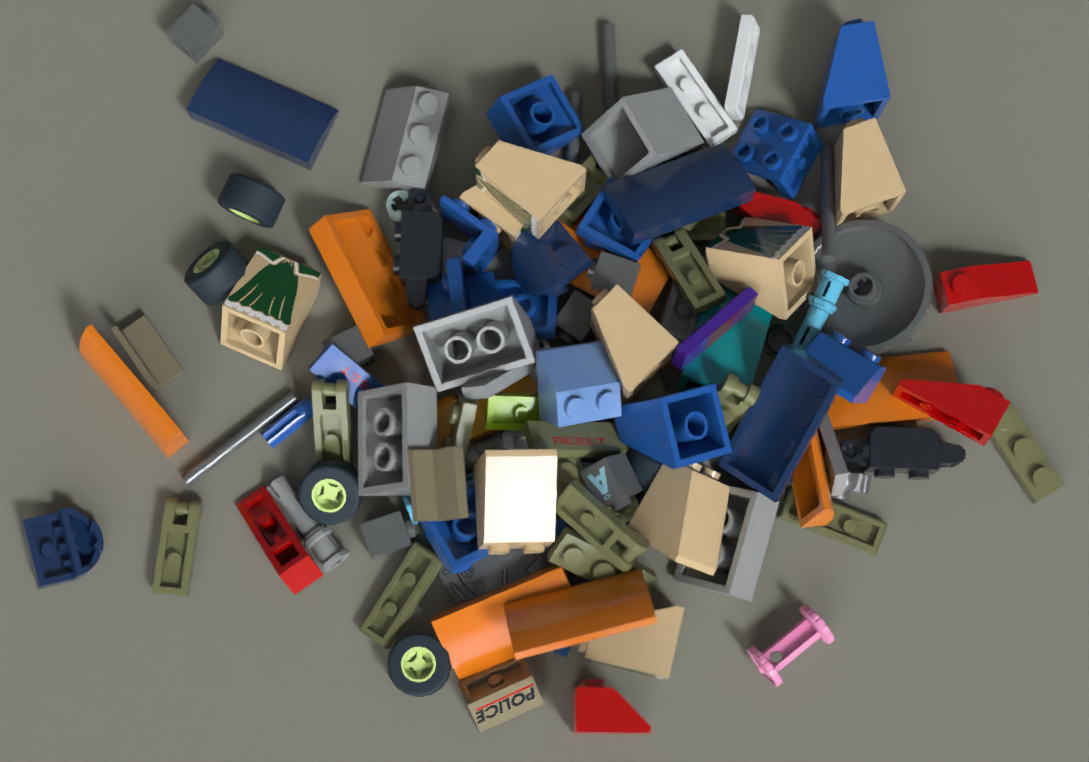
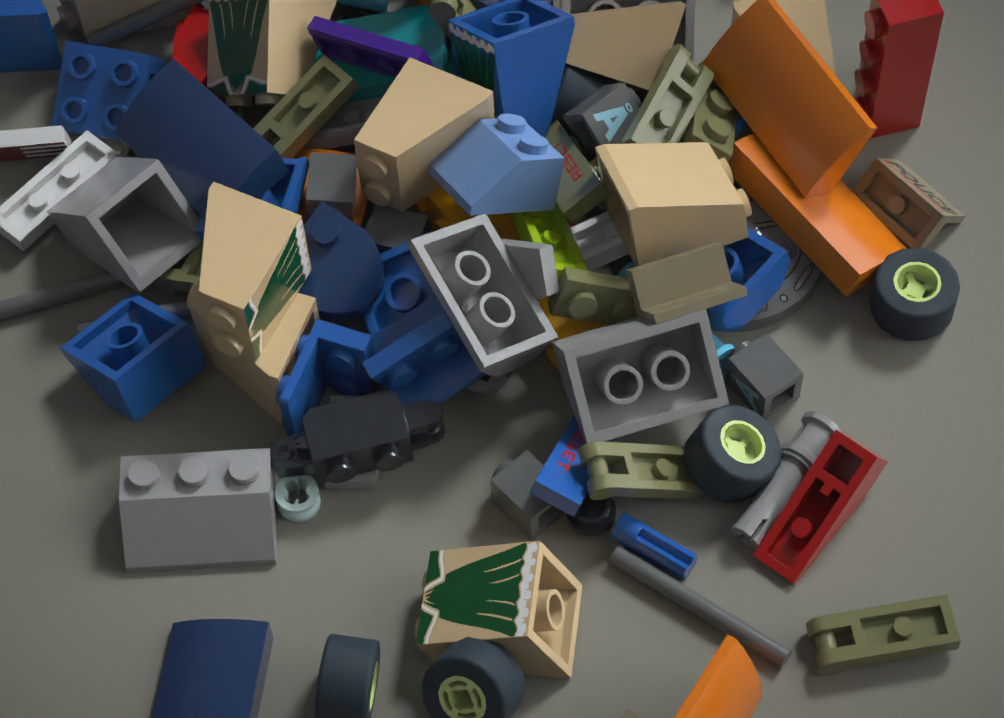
camera: 100 degrees left, 20 degrees down
orange slope [308,209,428,348] -> none
olive tile [358,541,443,650] -> none

